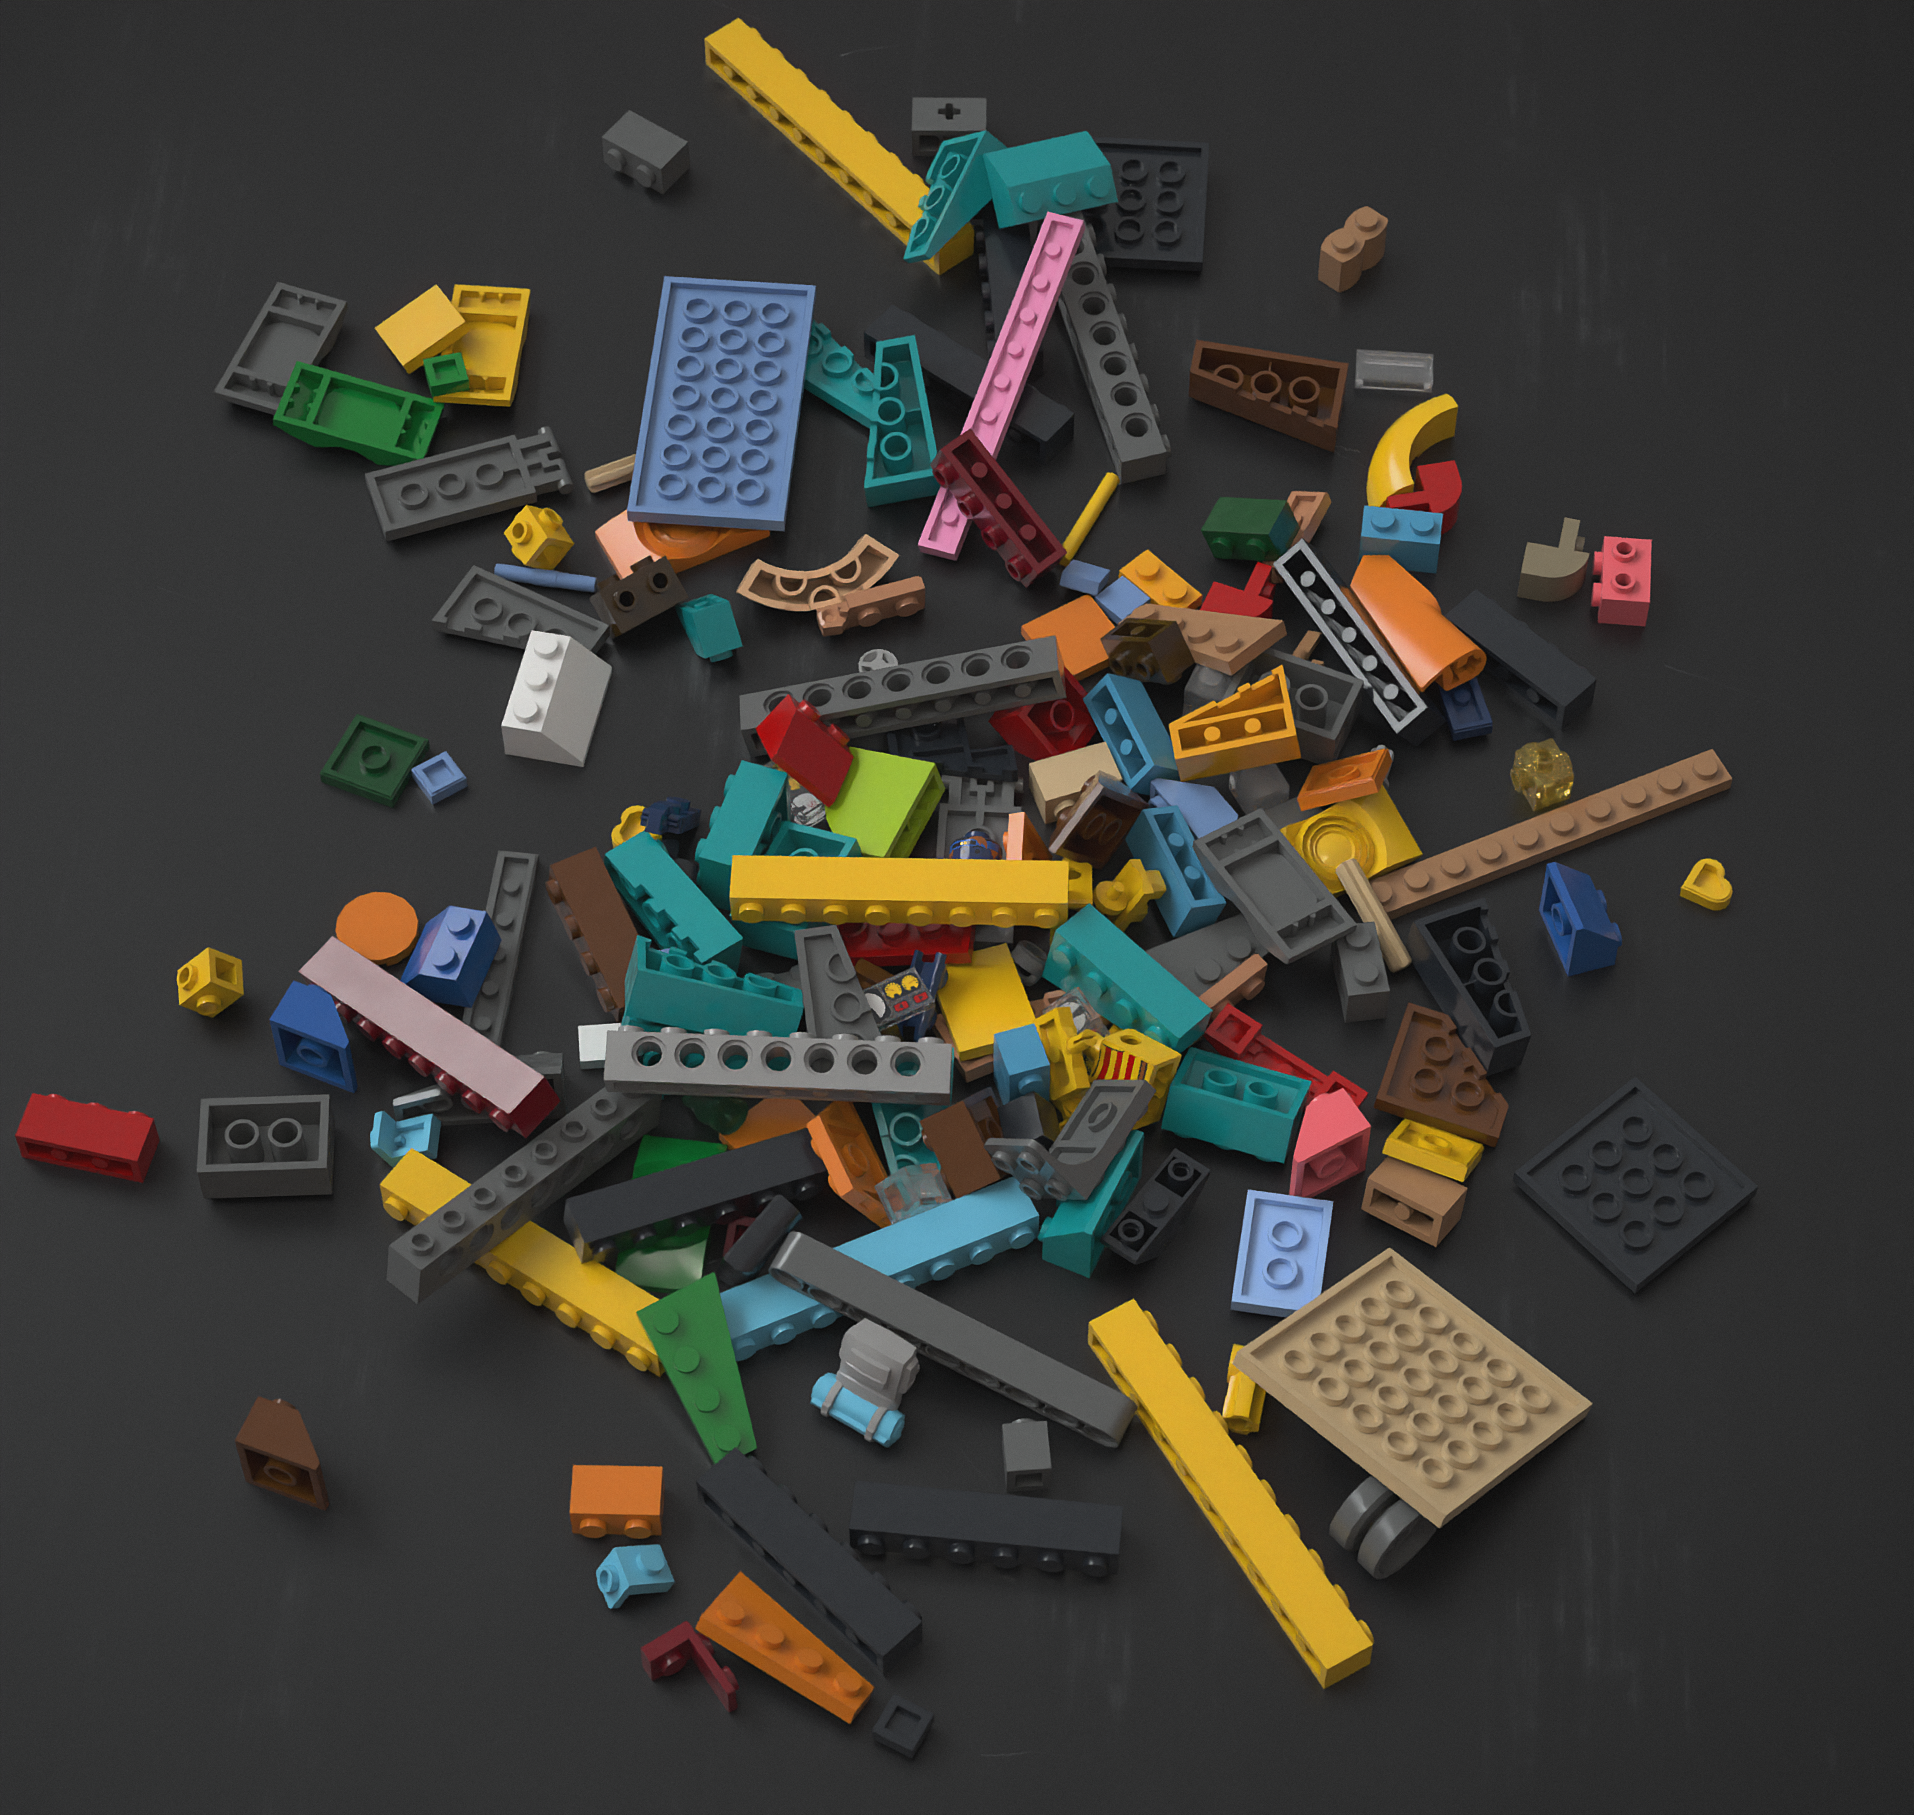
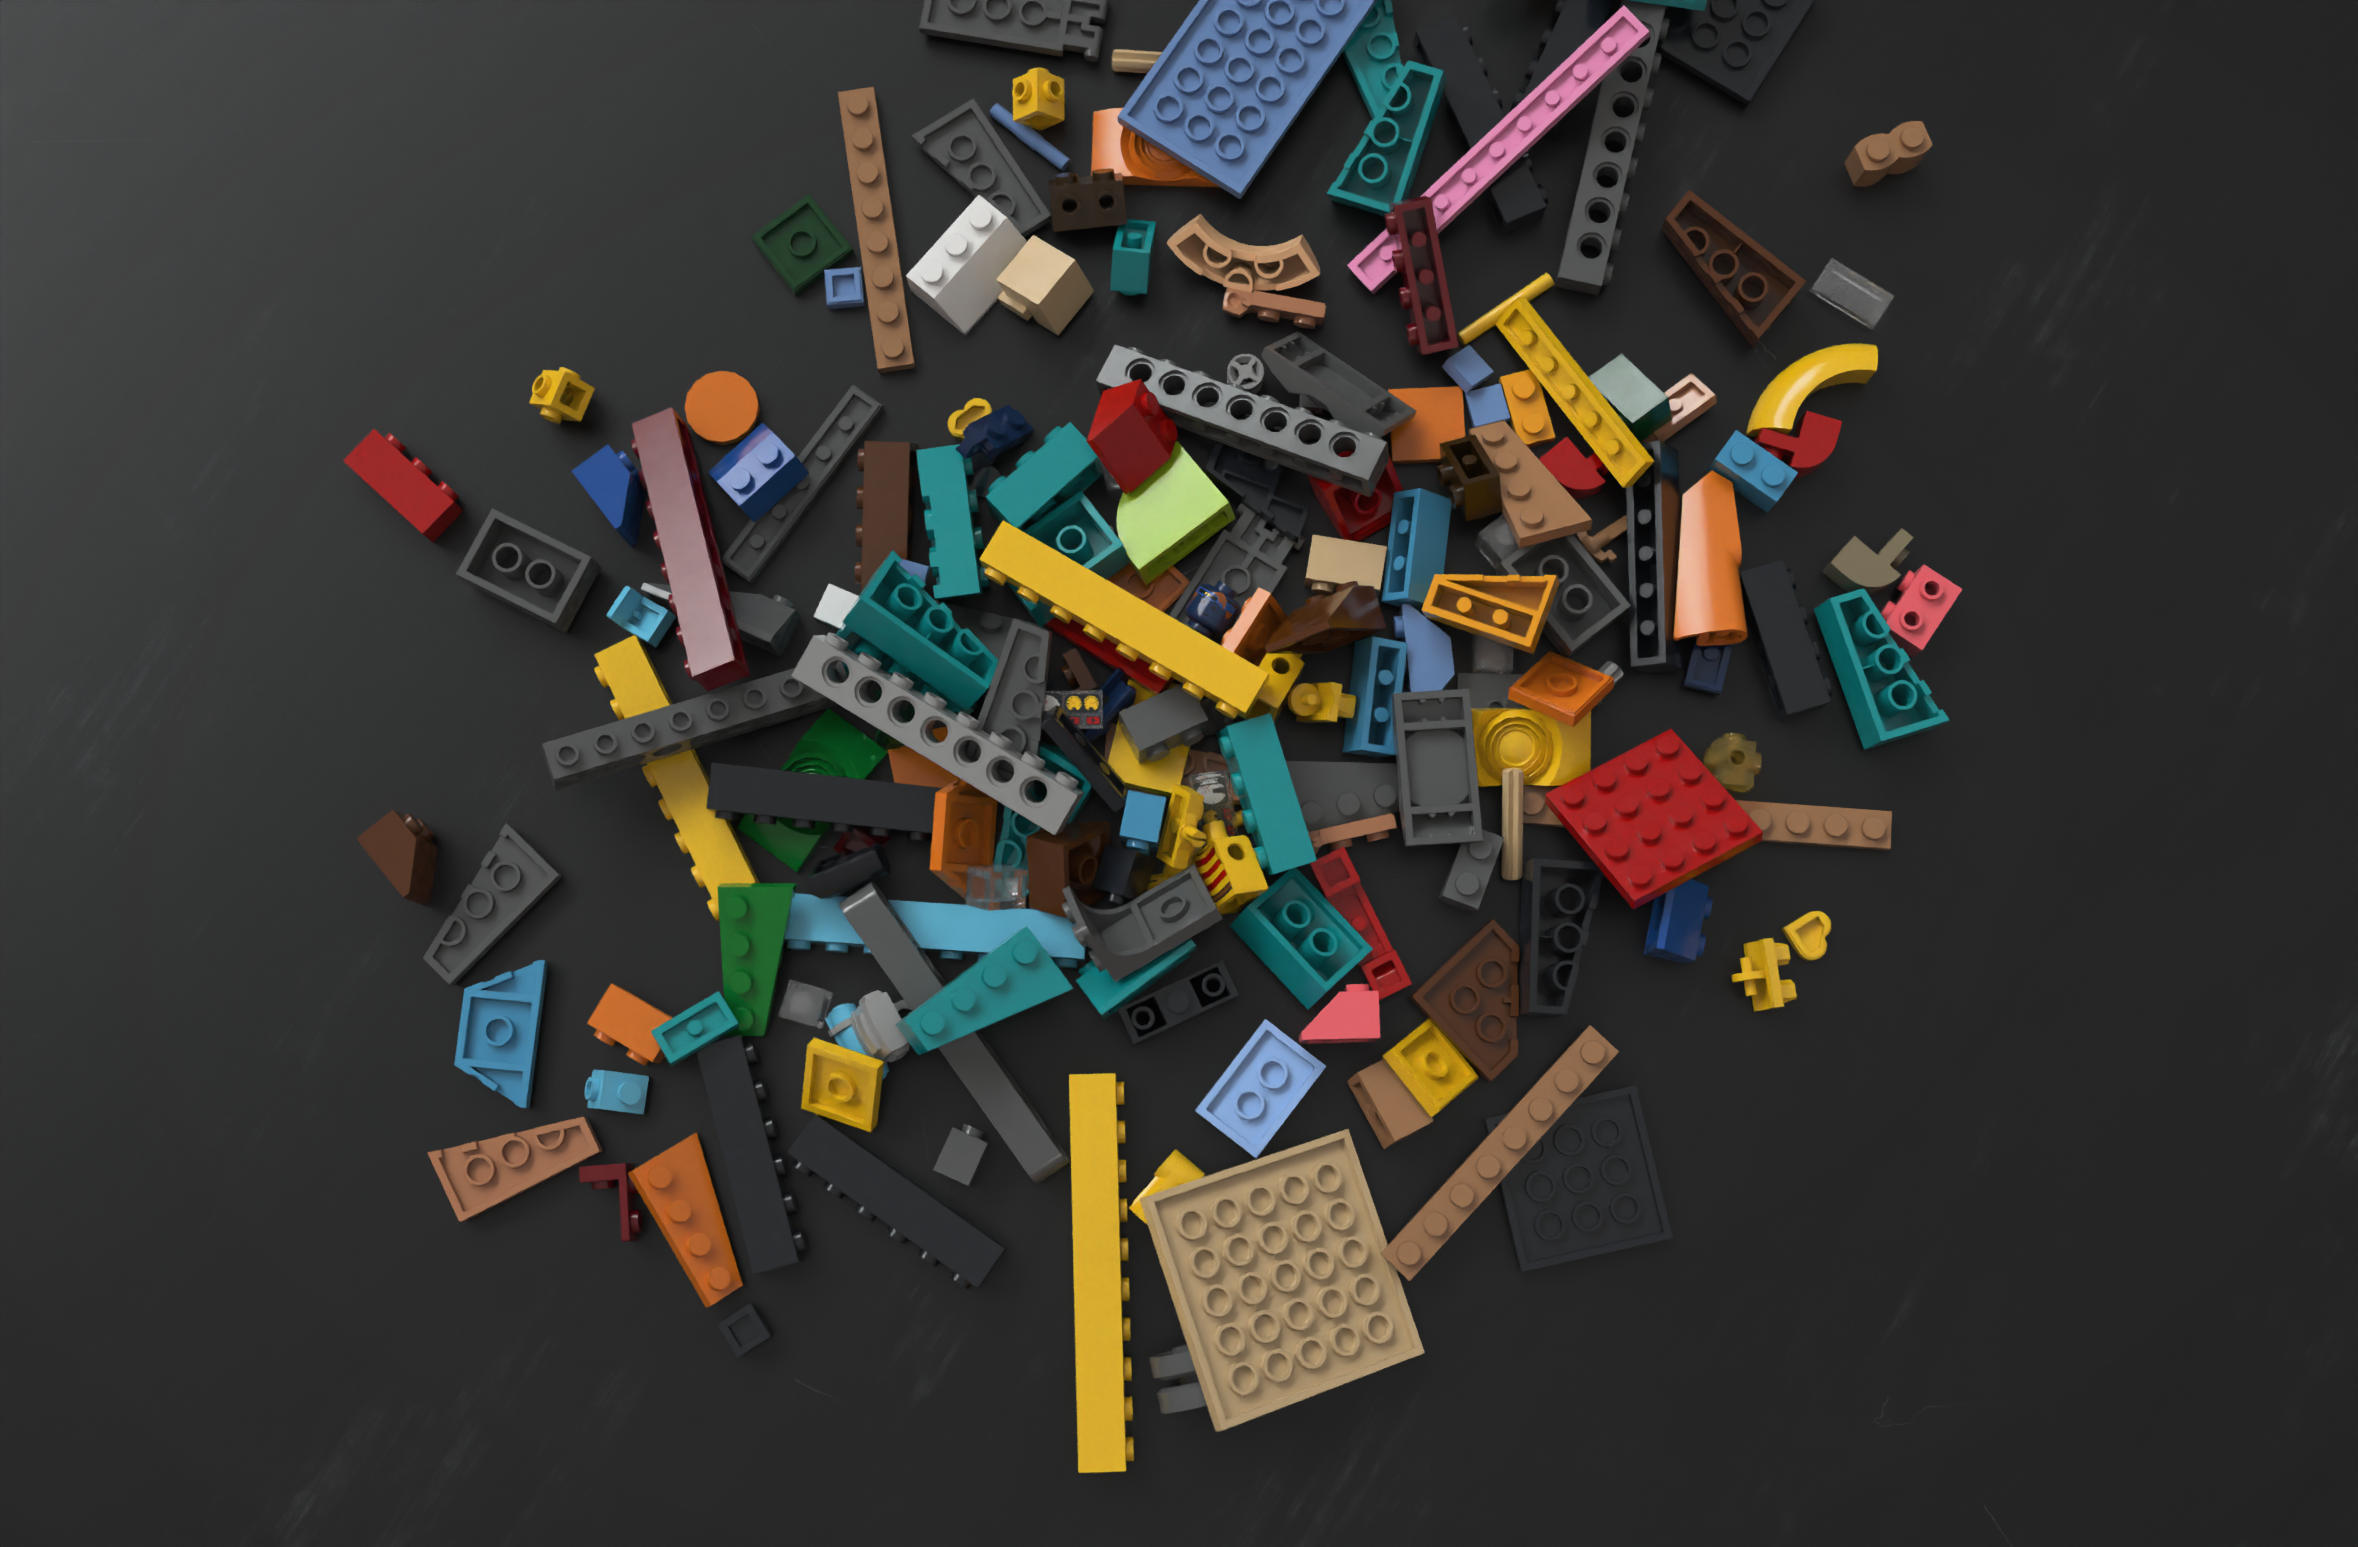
camera: 30 degrees right, 25 degrees up
none -> dark grey wing [423,823,563,986]
none -> nougat wing [428,1117,603,1222]
none -> dark azure wing [454,960,548,1109]
none -> teal plate [651,991,739,1067]
none -> clear brick [779,979,833,1030]
none -> yellow plate [801,1038,884,1132]
none -> medium nougat plate [838,87,916,373]
none -> teal wedge [895,926,1074,1056]
none -> tan plate [996,235,1094,335]
none -> black tile [1041,705,1130,813]
none -> dark grey brick [1119,683,1208,764]
none -> dark grey slope [1261,331,1417,437]
none -> medium nougat plate [1380,1025,1619,1281]
none -> yellow plate [1495,297,1654,488]
none -> red plate [1545,728,1763,910]
none -> yellow hips [1731,938,1797,1012]
none -> teal wedge [1814,588,1950,750]

